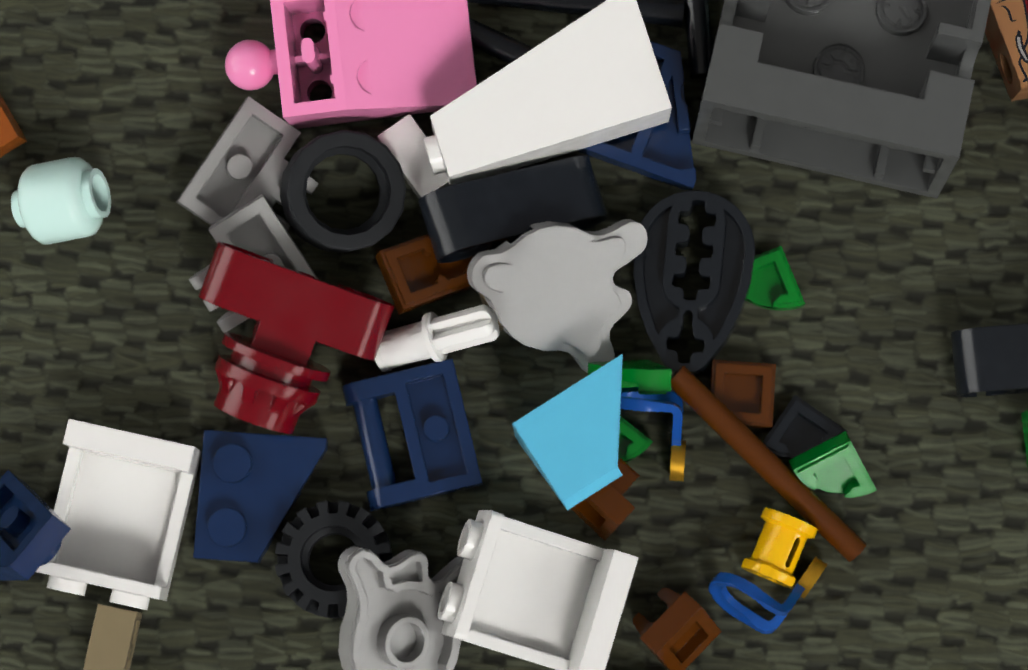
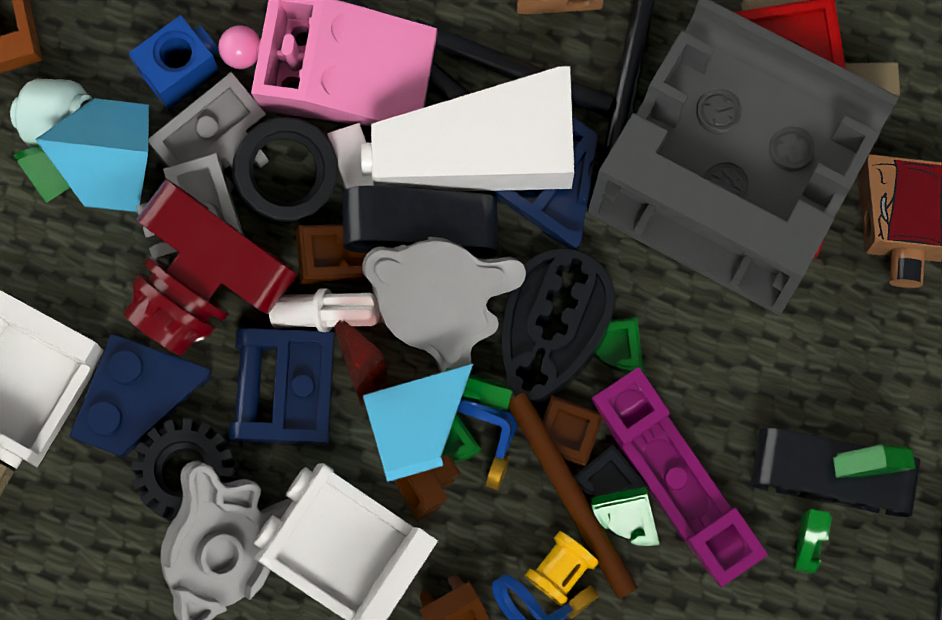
camera: 15 degrees right, 5 degrees down
none -> green tile [13,147,70,203]
none -> medium azure slope [35,98,149,212]
none -> blue brick [128,15,219,110]
none -> clear red slope [334,320,388,407]
none -> magenta slope [592,367,768,588]

